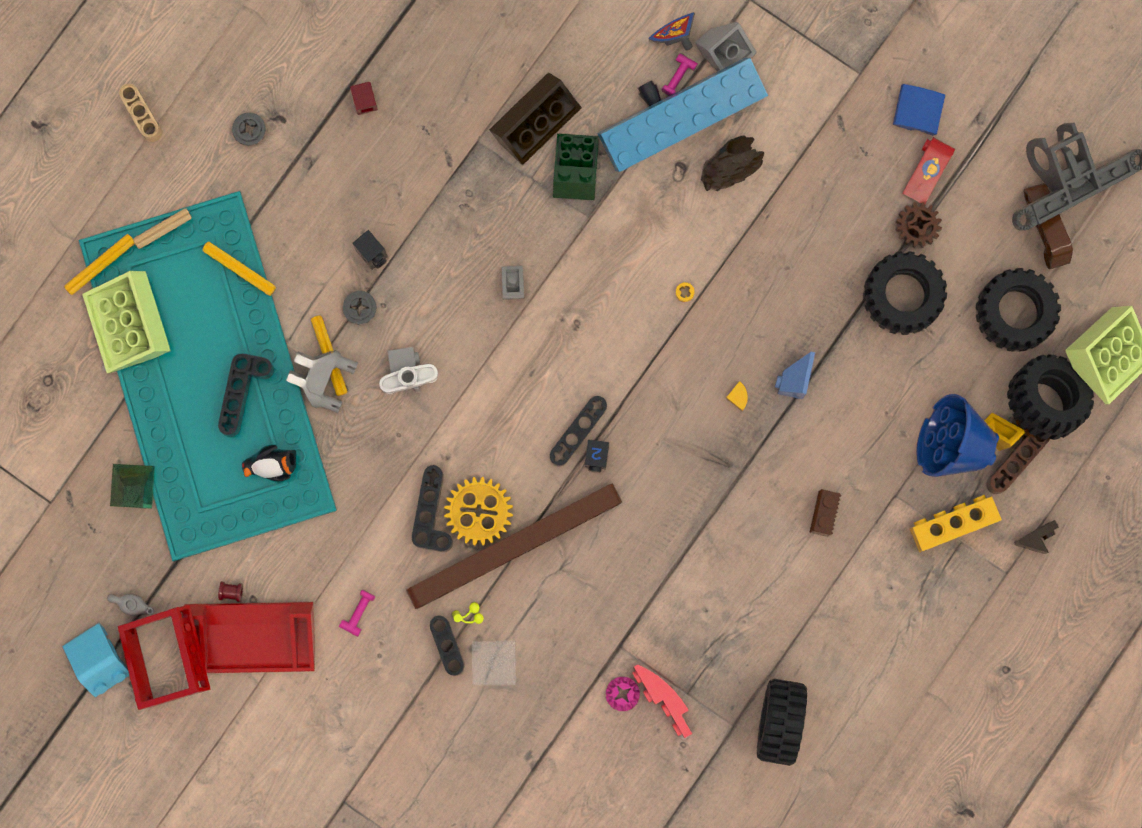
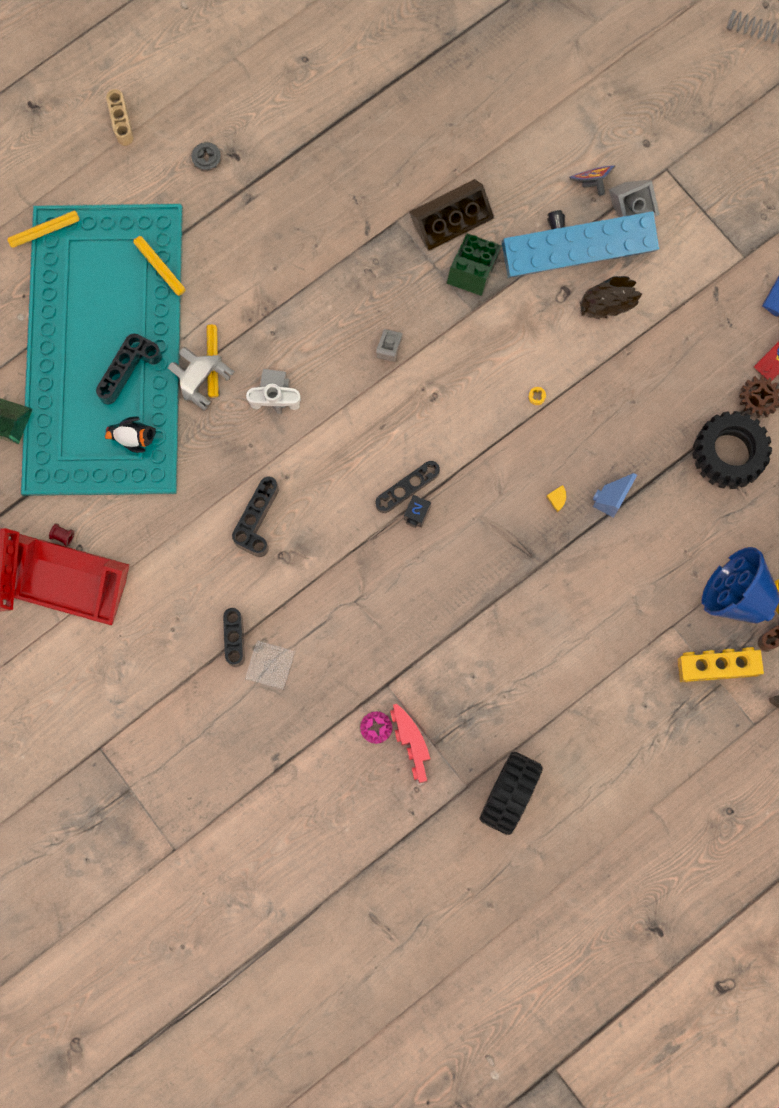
camera: 20 degrees right, 5 degrees down
yellowish green slope [82,271,171,373] -> none
tan axle [133,209,192,249] -> none
dark pink piece [339,590,375,637] -> none
dark grey gear [343,291,377,325] -> none
dark red panel [350,82,378,115] -> none
black brick [352,230,388,270] -> none
reddish brown beam [406,483,622,610] -> none
yellow gear [444,477,513,546] -> none
neon yellow piece [452,602,484,624] -> none
dark pink piece [661,53,698,96] -> none
reddish brown brick [810,489,841,537] -> none

